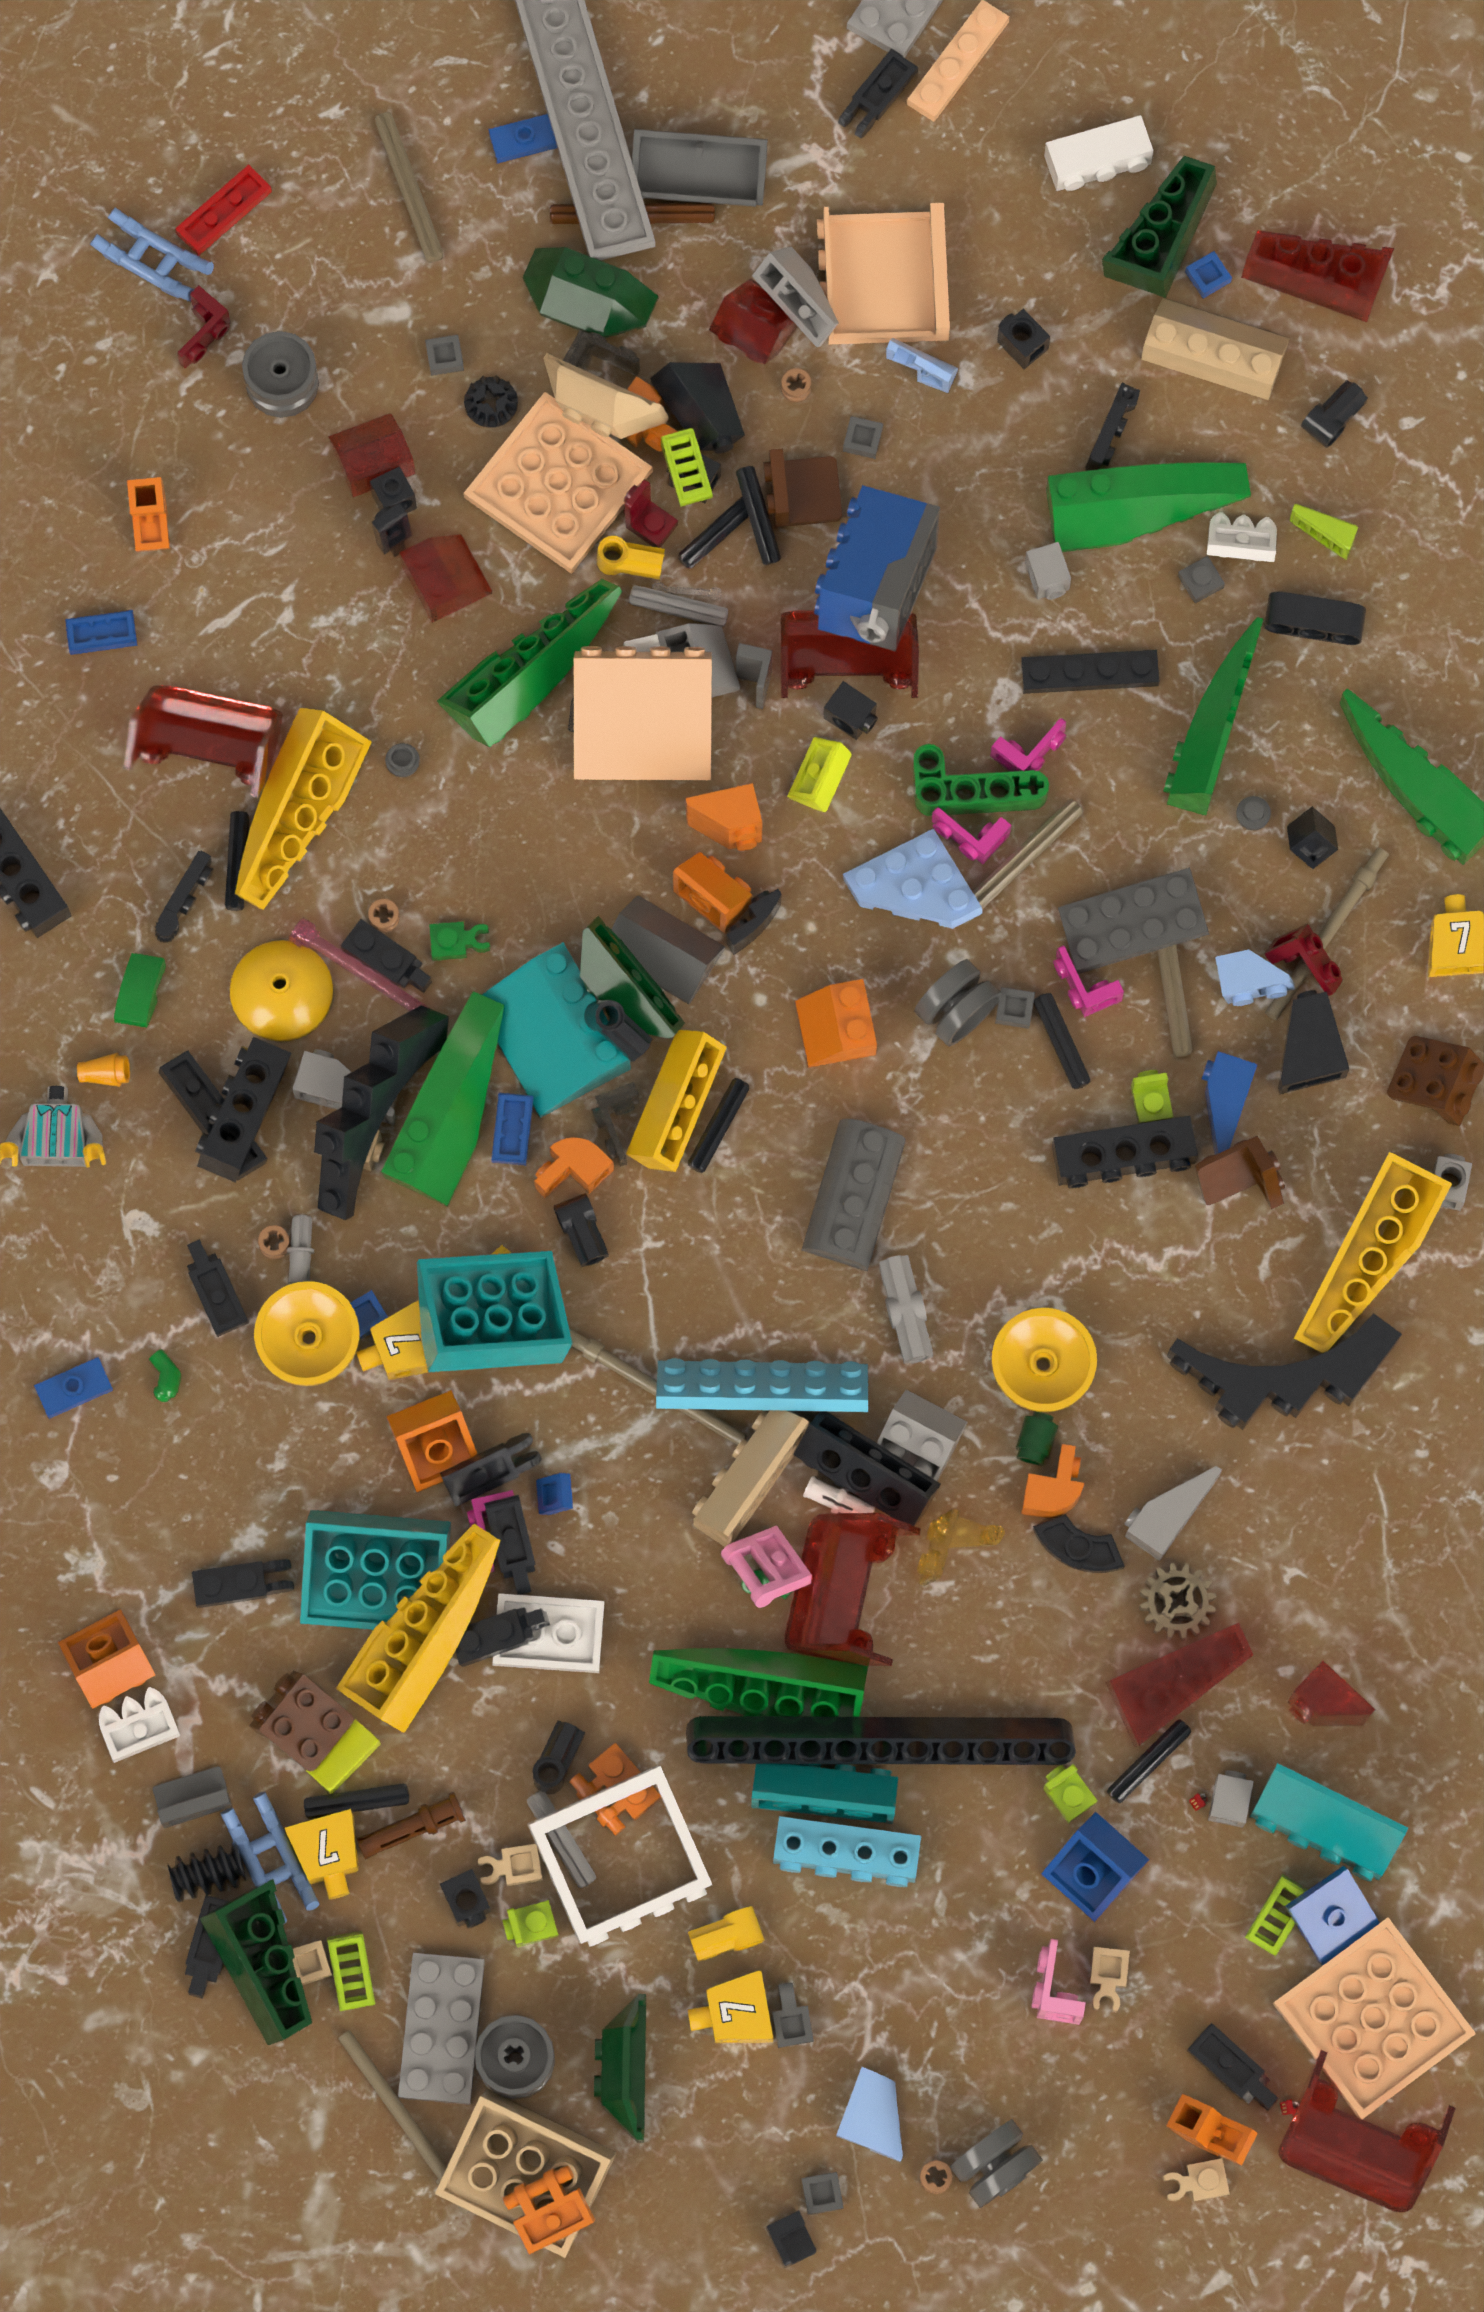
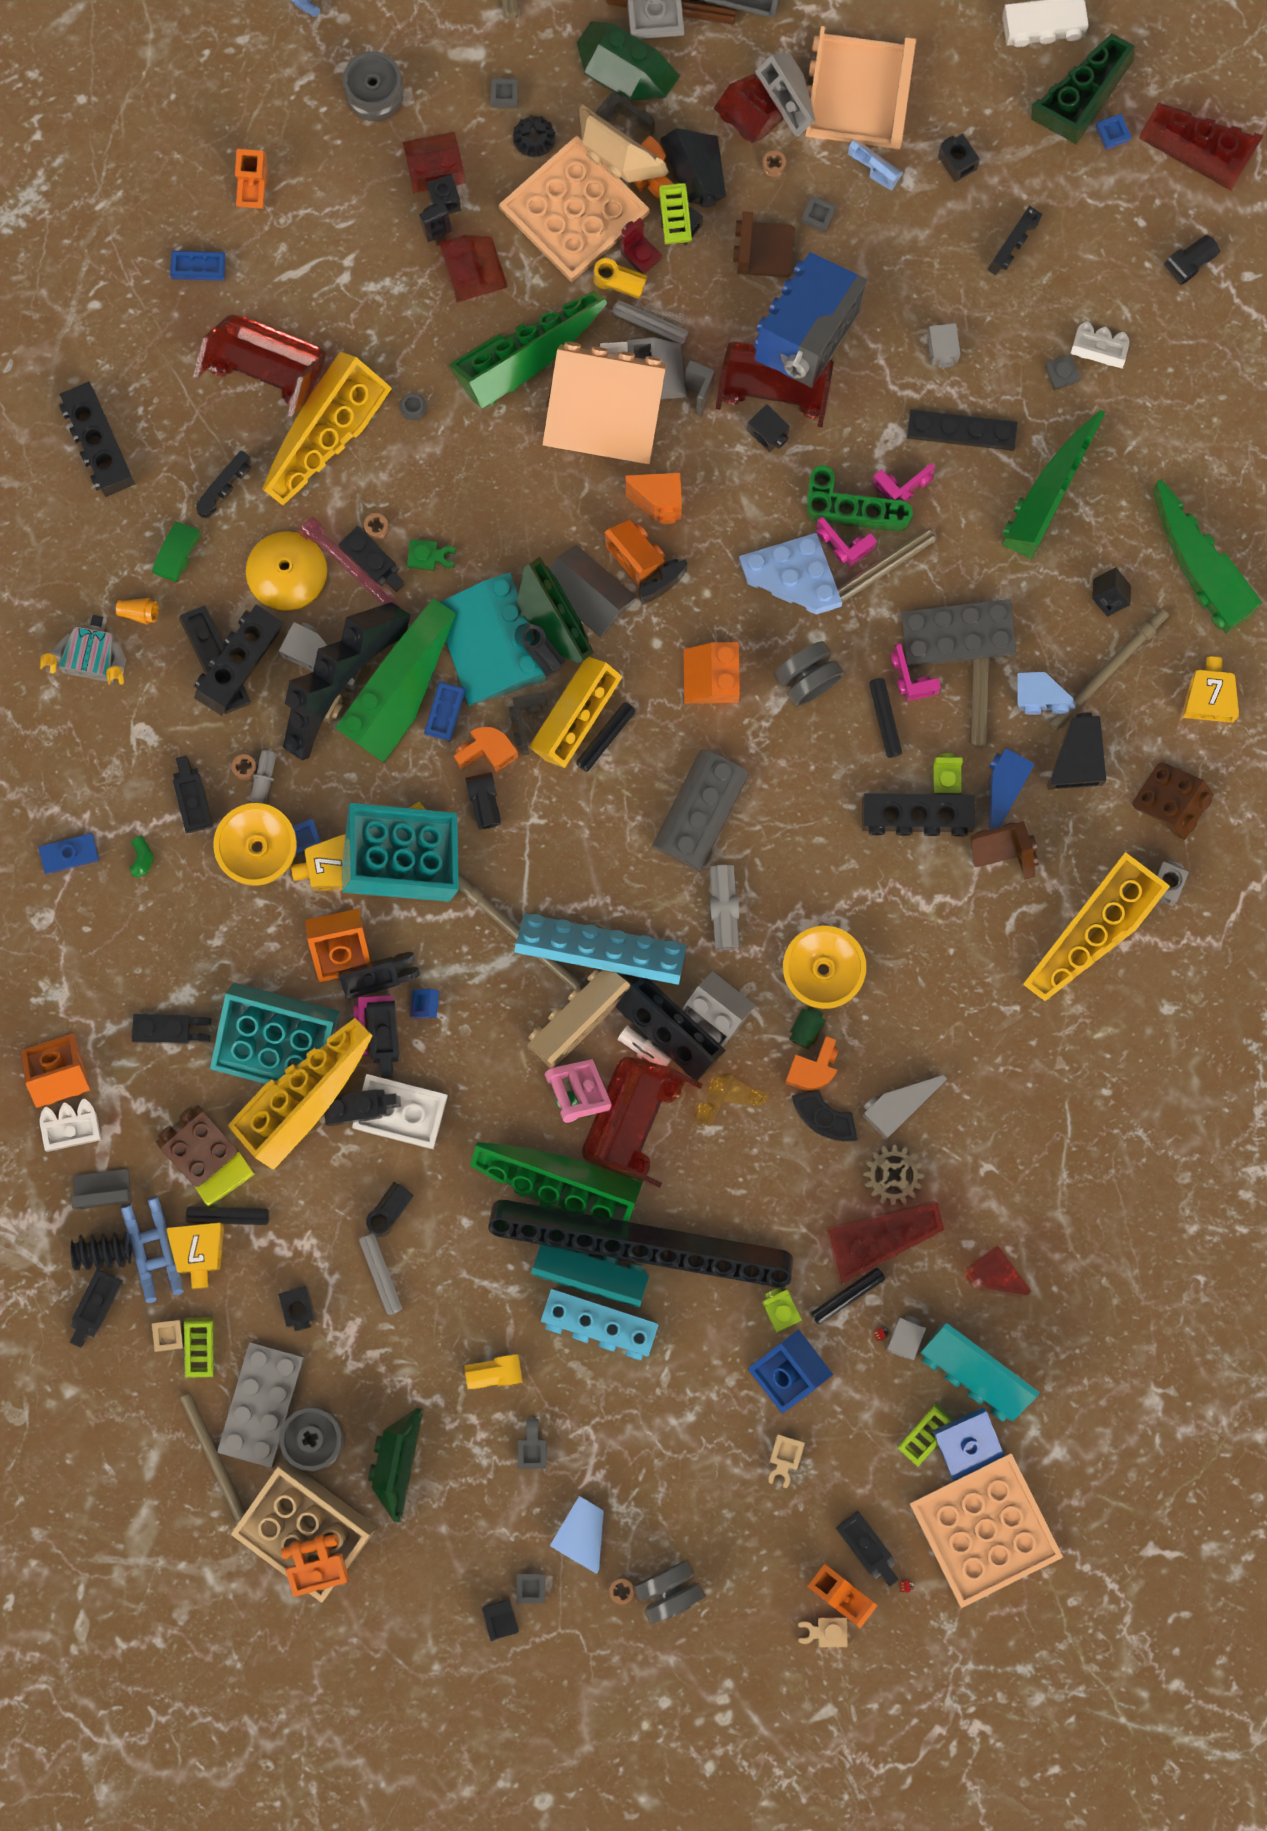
camera: 10 degrees right, 5 degrees up
dark red bracket [177,285,231,368] -> none
dark green wedge [200,1879,313,2045] -> none
black axle [225,811,249,911] -> none
reddish brown pin [357,1791,466,1860] -> none
tan plate [478,1844,543,1886] -> none
lime bracket [502,1900,558,1948] -> none
white window [528,1765,712,1947] -> none
orange plate [569,1743,661,1836] -> none
black axle [678,496,749,569] -> none
yellow torso [688,1971,773,2043] -> none
black axle [736,466,781,565] -> none
neon yellow slope [787,737,852,812] -> none
dark grey plate [995,987,1035,1029] -> none
bright pink bracket [1031,1939,1086,2025] -> none
green wedge [1046,462,1251,552] -> none
tan slope [1141,298,1290,400] -> none
black arch [1167,1313,1402,1430] -> none
dark grey plate [1236,796,1271,830] -> none
black beam [1264,592,1366,645] -> none
dark red bracket [1264,924,1343,996] -> none
clear red windscreen [1278,2050,1456,2212] -> none
lime slope [1289,504,1358,560] -> none

